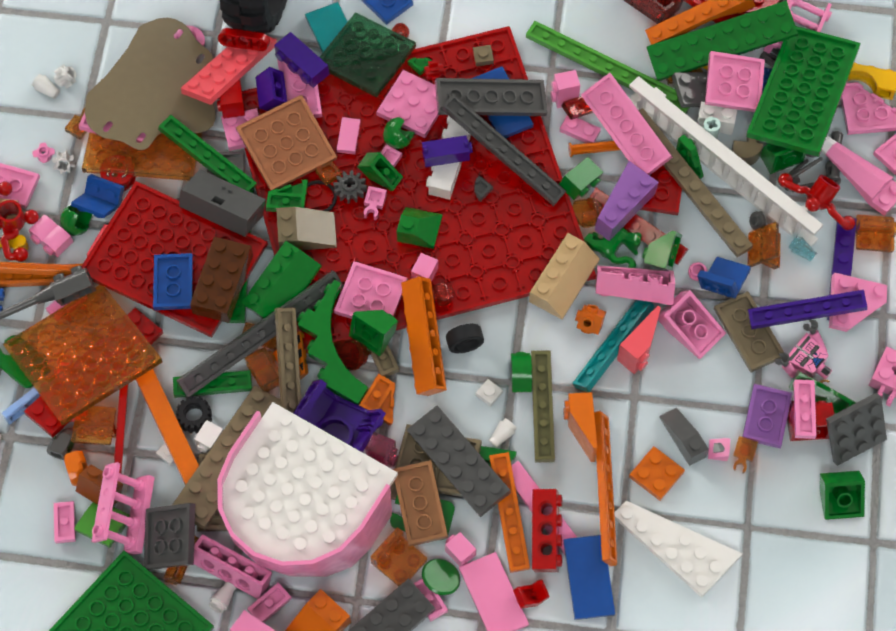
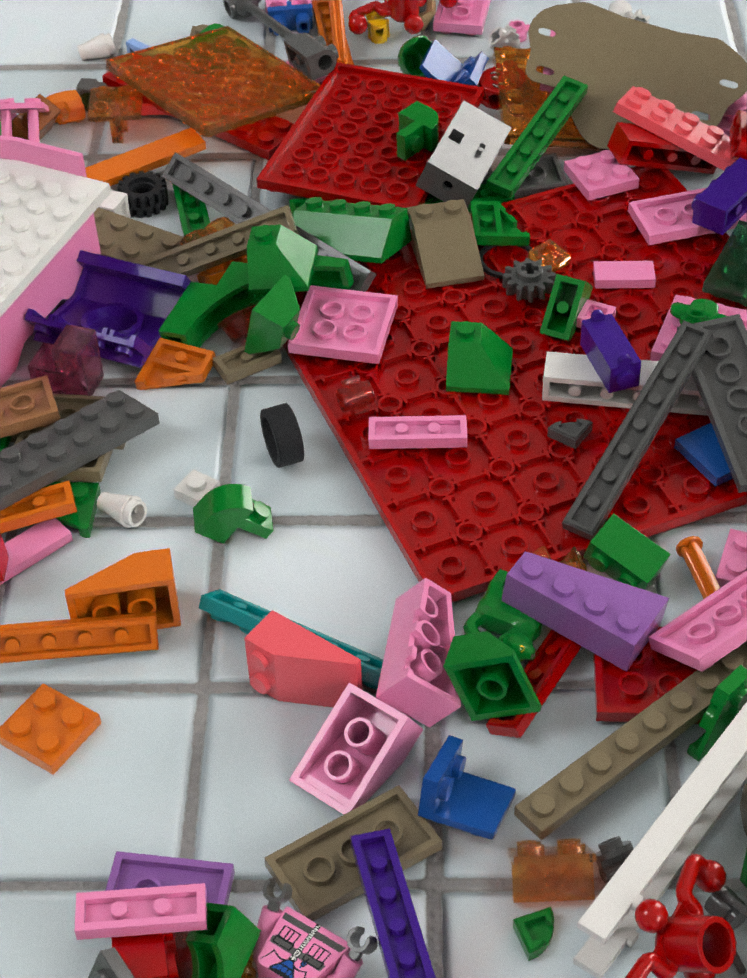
camera: 85 degrees right, 20 degrees down
bright pink brick [29,214,73,257] -> none
red tile [114,367,129,474] -> none
blue plate [153,253,193,310] -> none
reddish brown brick [190,237,253,323] -> none
nougat plate [236,95,337,191] -> none
dark purple brick [255,67,287,111] -> none
bright pink plate [364,186,387,220] -> none
green hair [383,117,415,149] -> none
orange brick [401,276,447,396] -> none
bright pink brick [411,253,438,281] -> none
tan slope [529,233,600,320] -> none
olive plate [531,350,555,463] -> none
orange brick [575,305,606,335] -> none
dark grey slope [659,407,709,466] -> none
bright pink plate [688,262,707,281] -> none
bright pink slope [708,438,730,461] -> none
clear orange plate [733,436,758,474] -> none
clear light blue cone [788,236,817,262] -> none
none -> green slope [247,224,318,295]
none -> bright pink plate [369,415,467,449]
none -> green brick [396,101,439,160]
none -> green tile [513,907,554,961]
none -> green plate [670,299,727,324]

